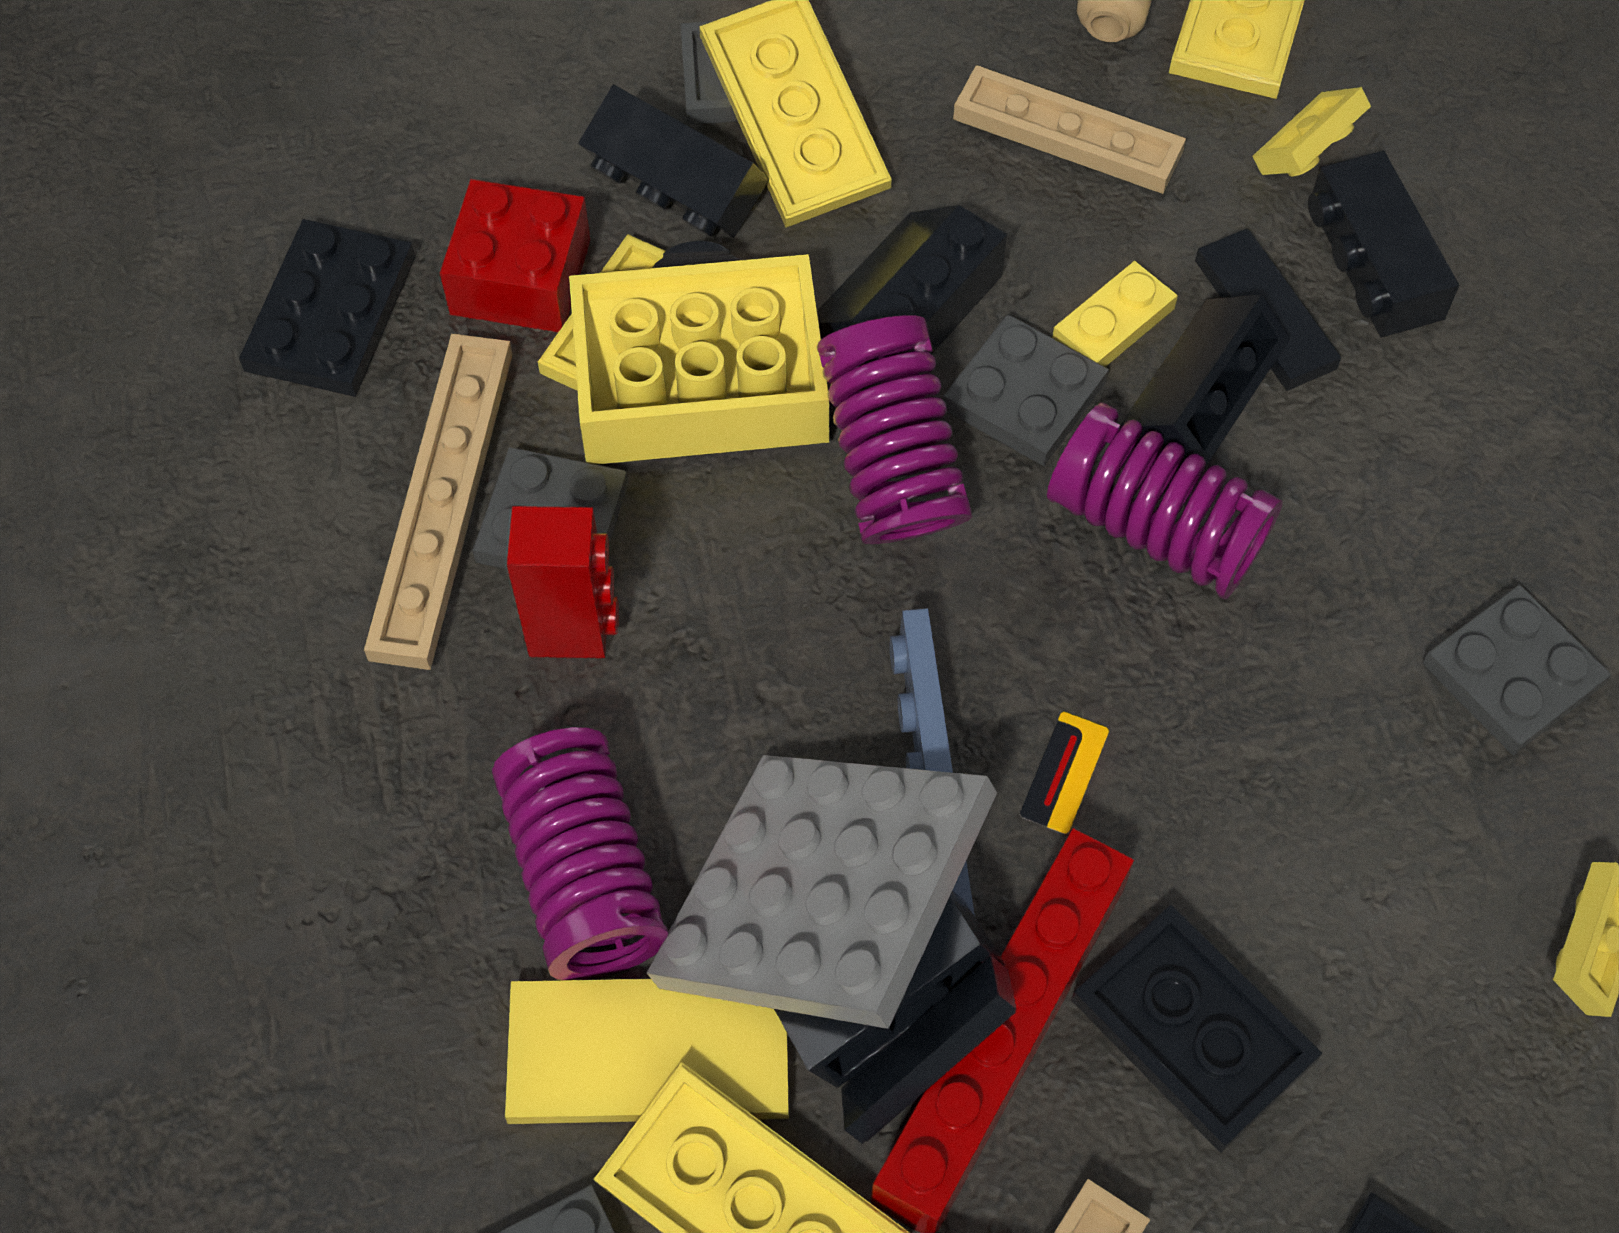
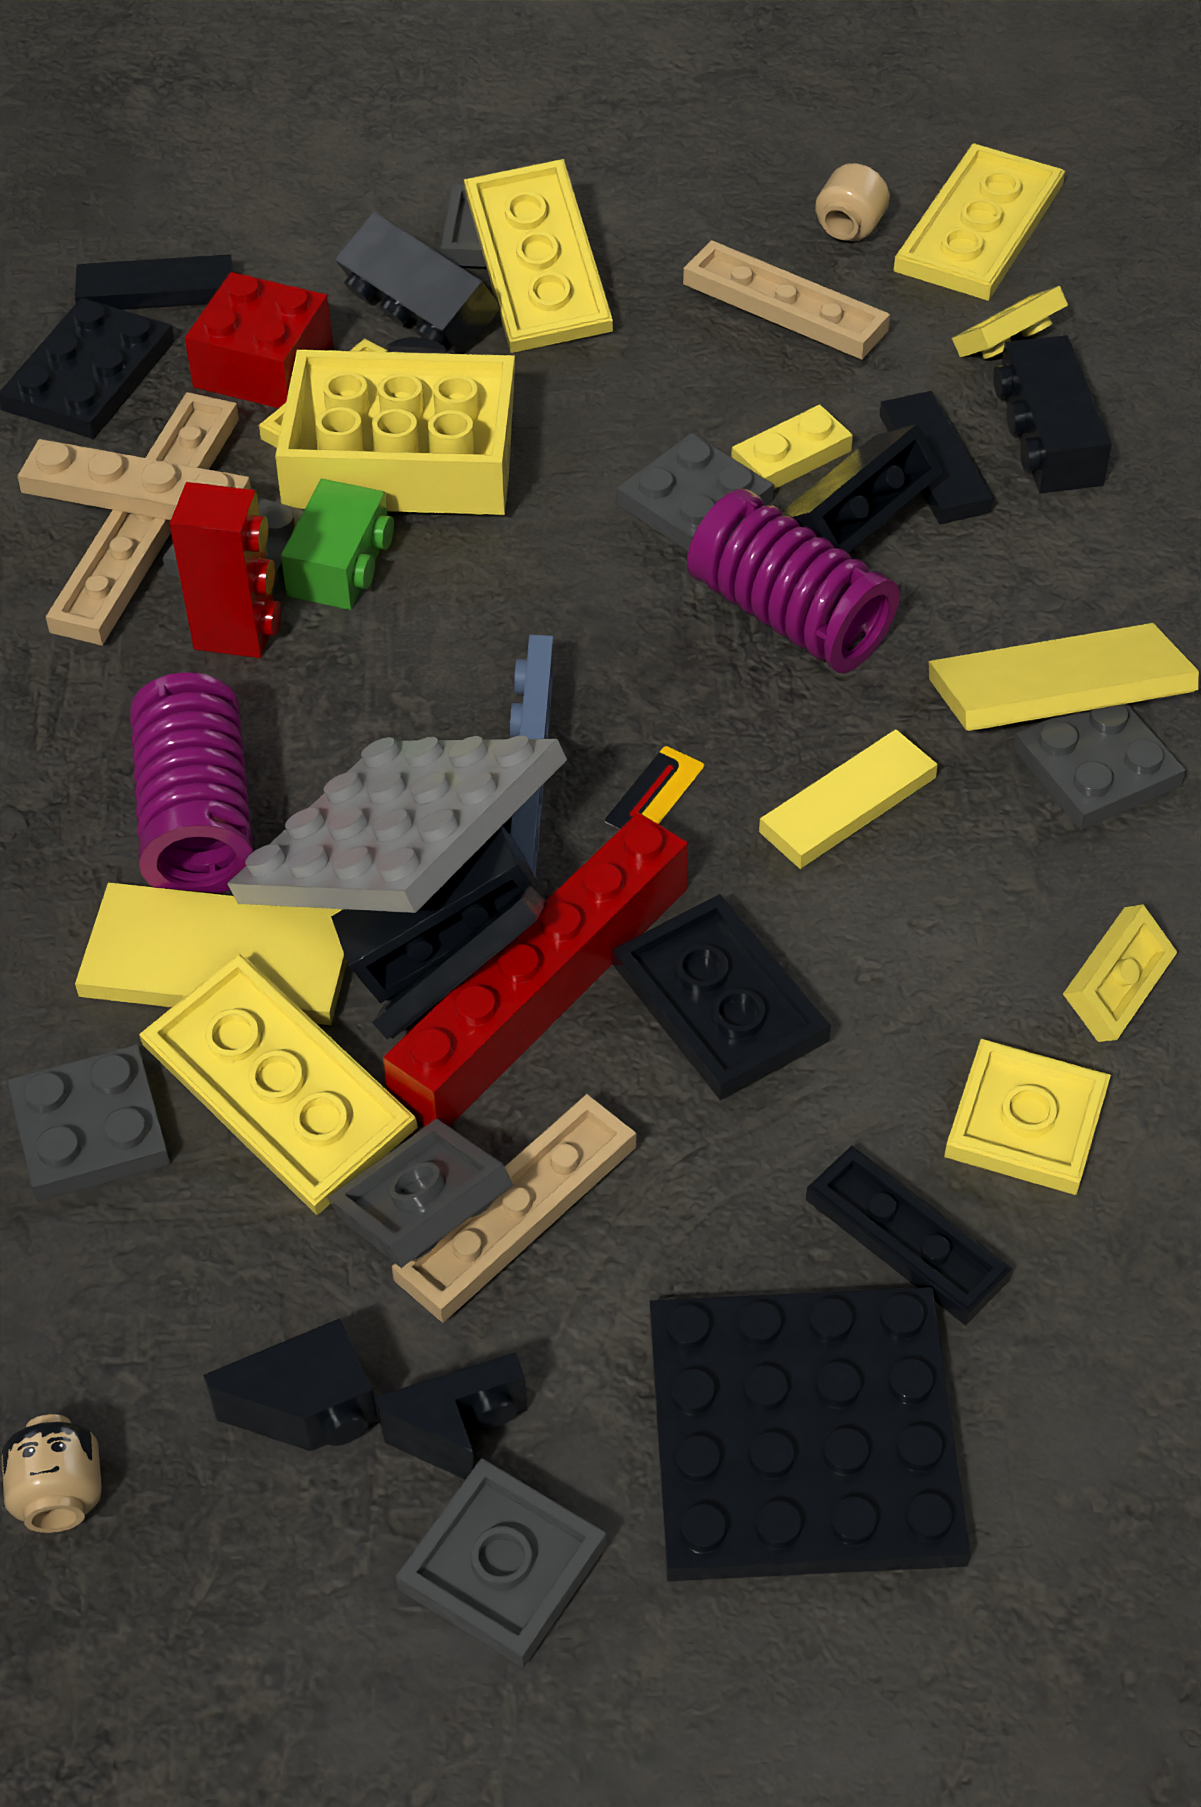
camera: 10 degrees right, 10 degrees down
black slope [817,205,1007,367] -> none
magenta piece [817,315,973,544] -> none
none -> tan plate [17,439,251,520]
none -> black tile [75,254,233,309]
none -> bright green brick [281,478,394,610]
none -> light yellow tile [759,729,938,869]
none -> light yellow tile [929,623,1199,731]
none -> light yellow tile [944,1039,1111,1195]

